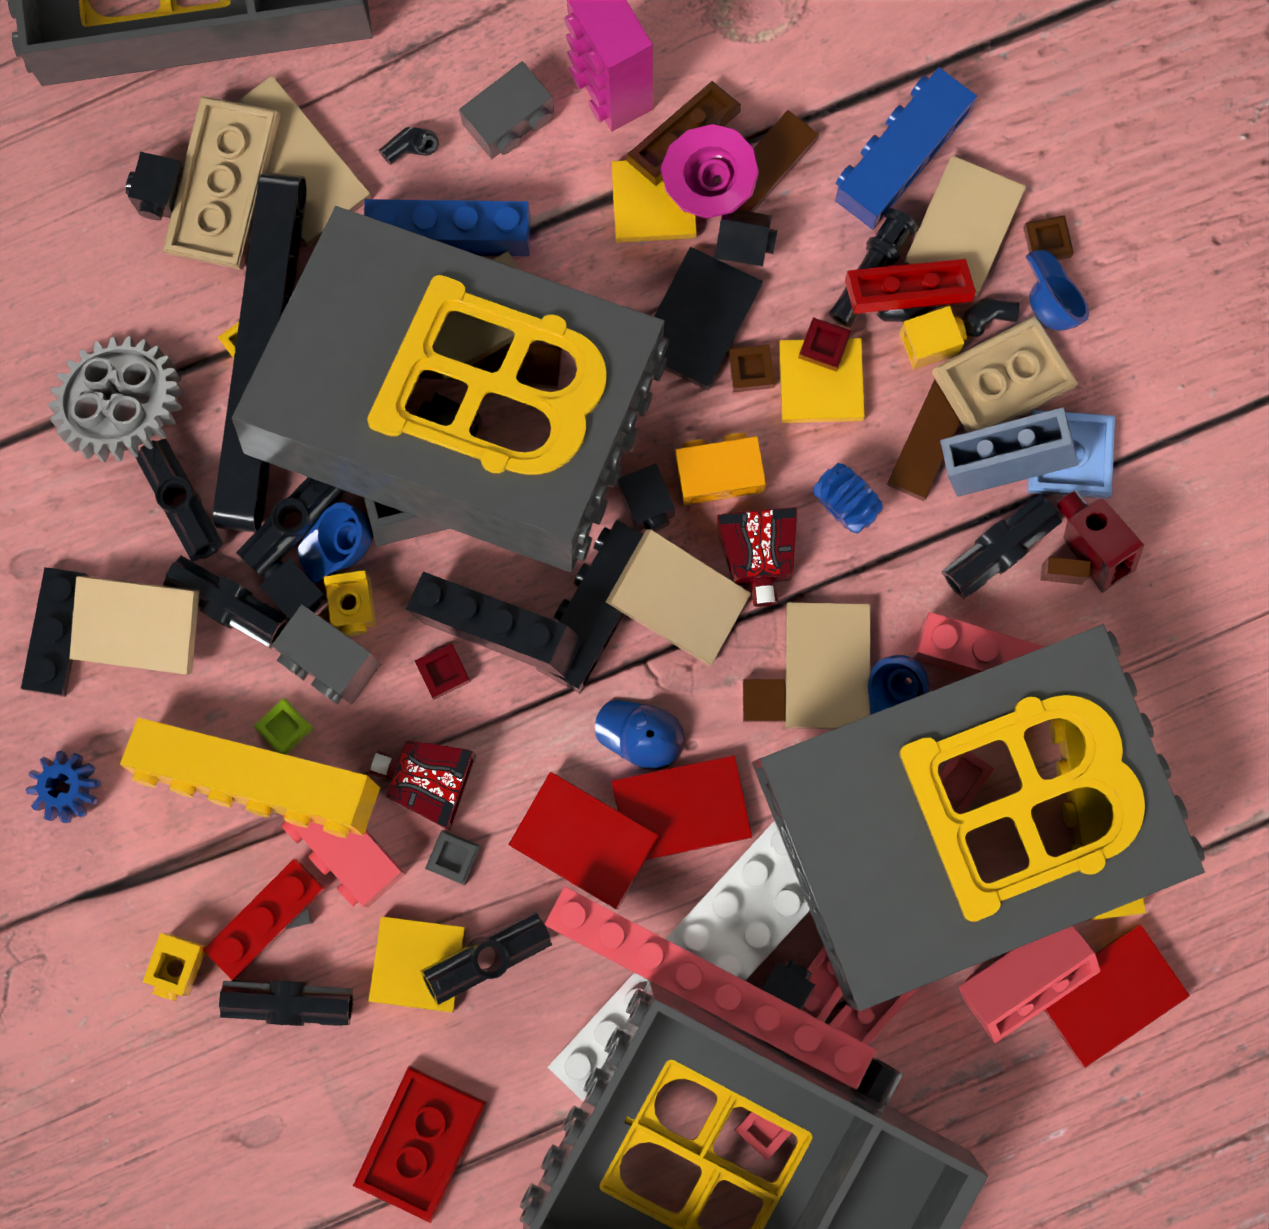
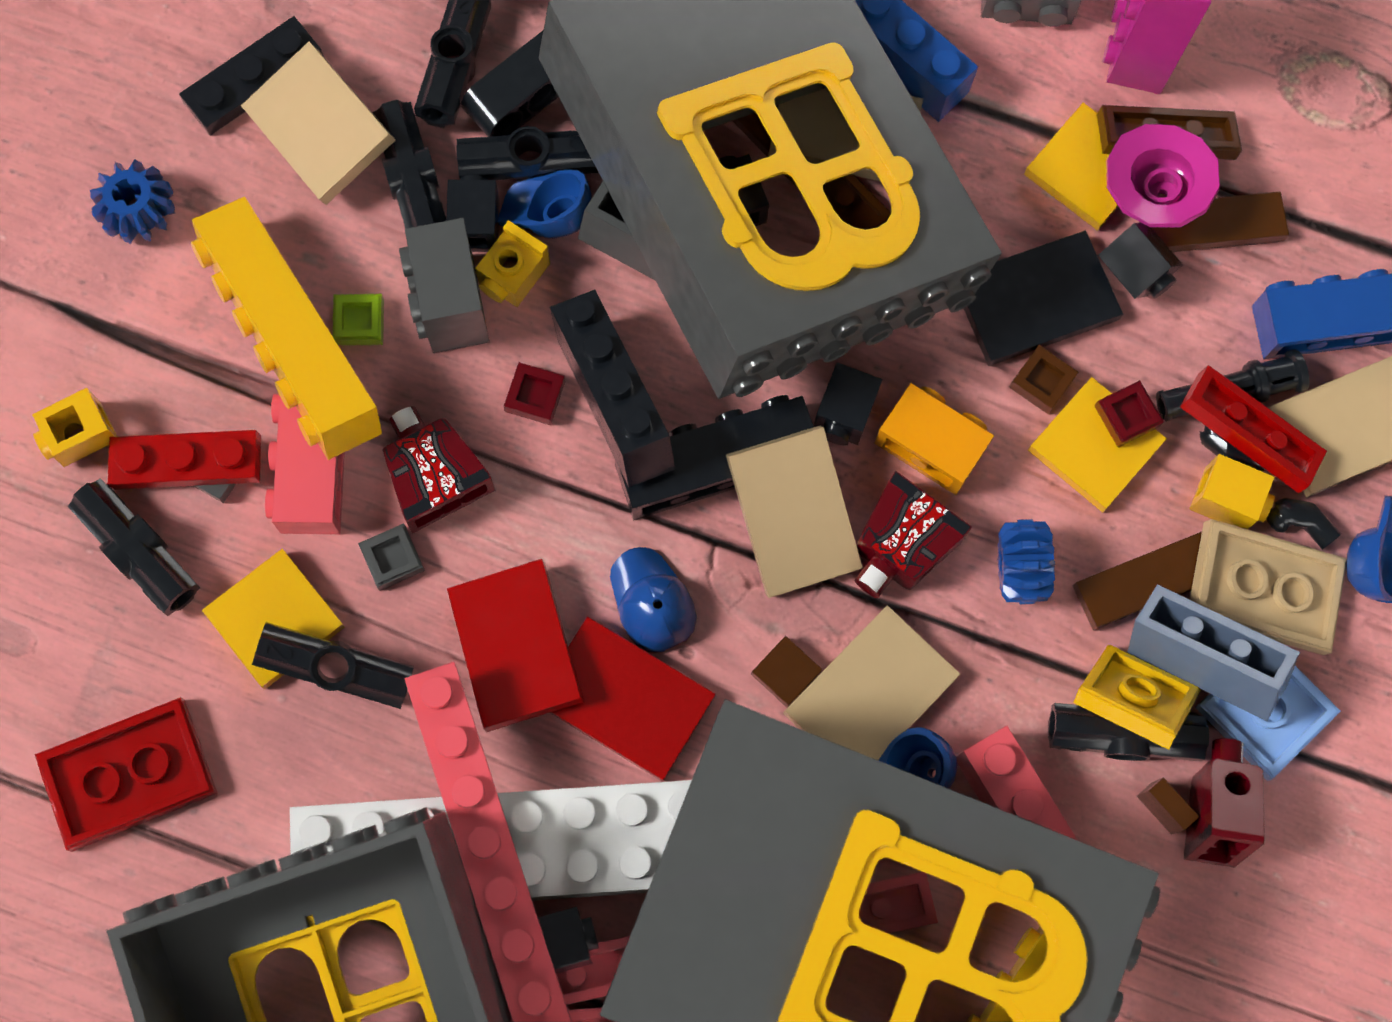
camera: 35 degrees right, 5 degrees down
none -> yellow tile [1073,645,1201,750]

